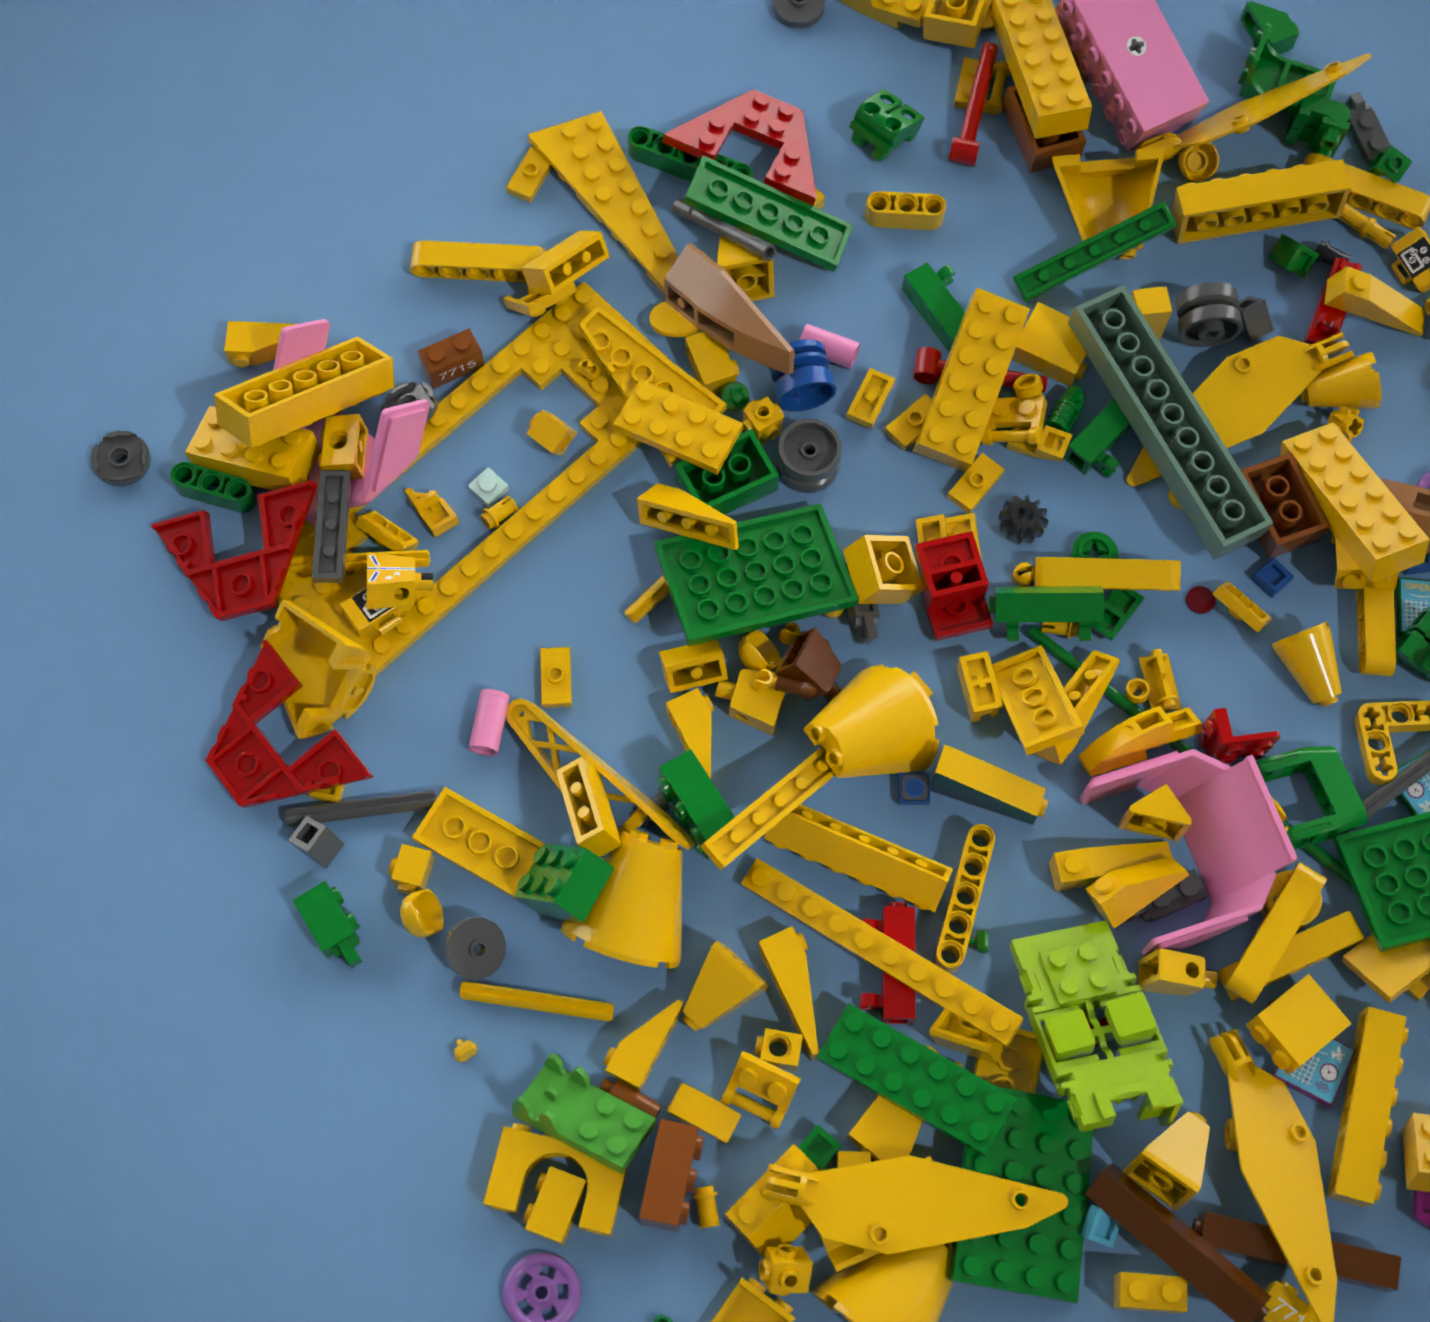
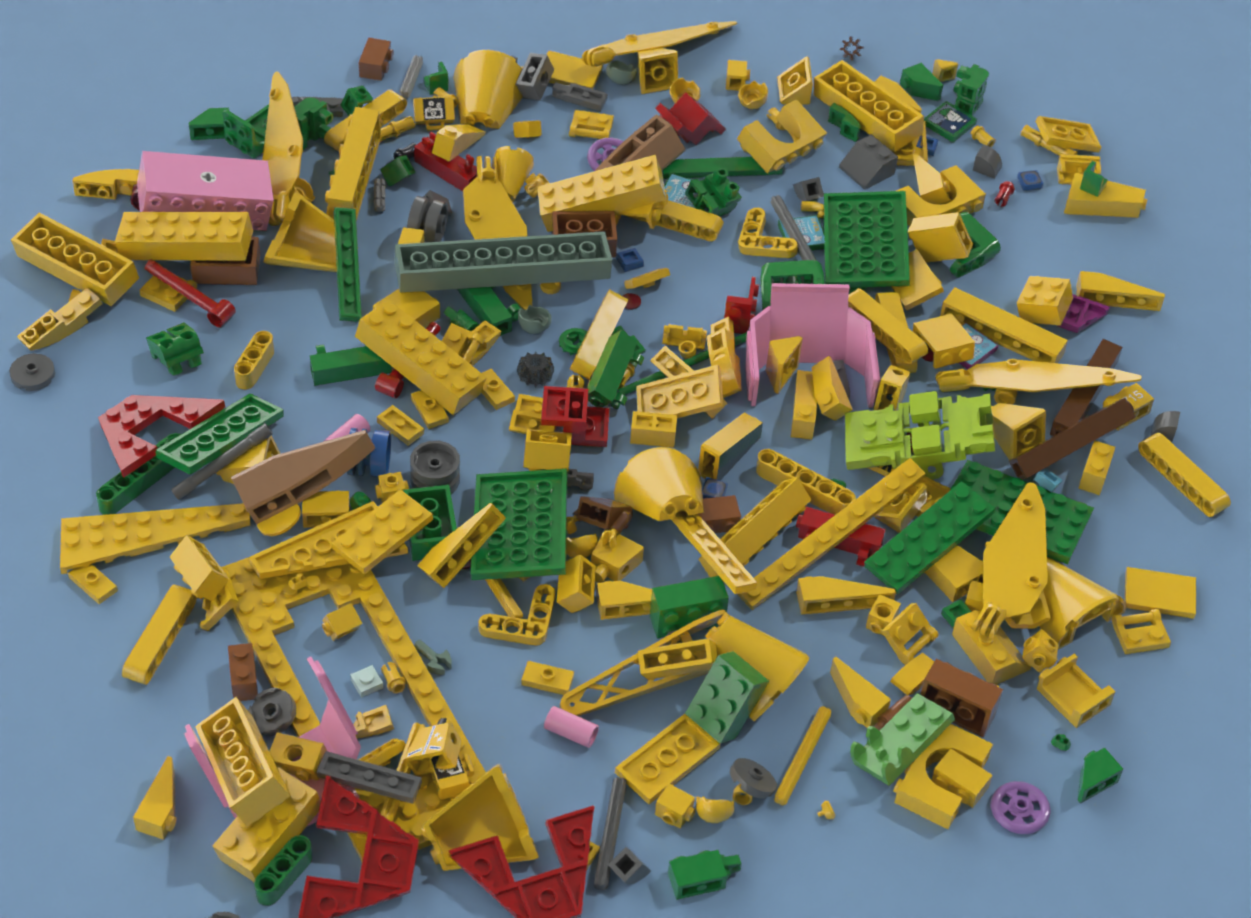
camera: 75 degrees left, 20 degrees down
yellow slope [682,941,771,1032] -> none
yellow tile [1013,373,1043,399] -> none
yellow cone [1271,622,1342,708] -> none
none -> light grey axle [374,178,385,212]
none -> sand green bar [414,640,452,675]
none -> yellow beam [478,584,555,646]
none -> sand green hair [518,305,551,334]
none -> dark orange brick [698,495,741,533]

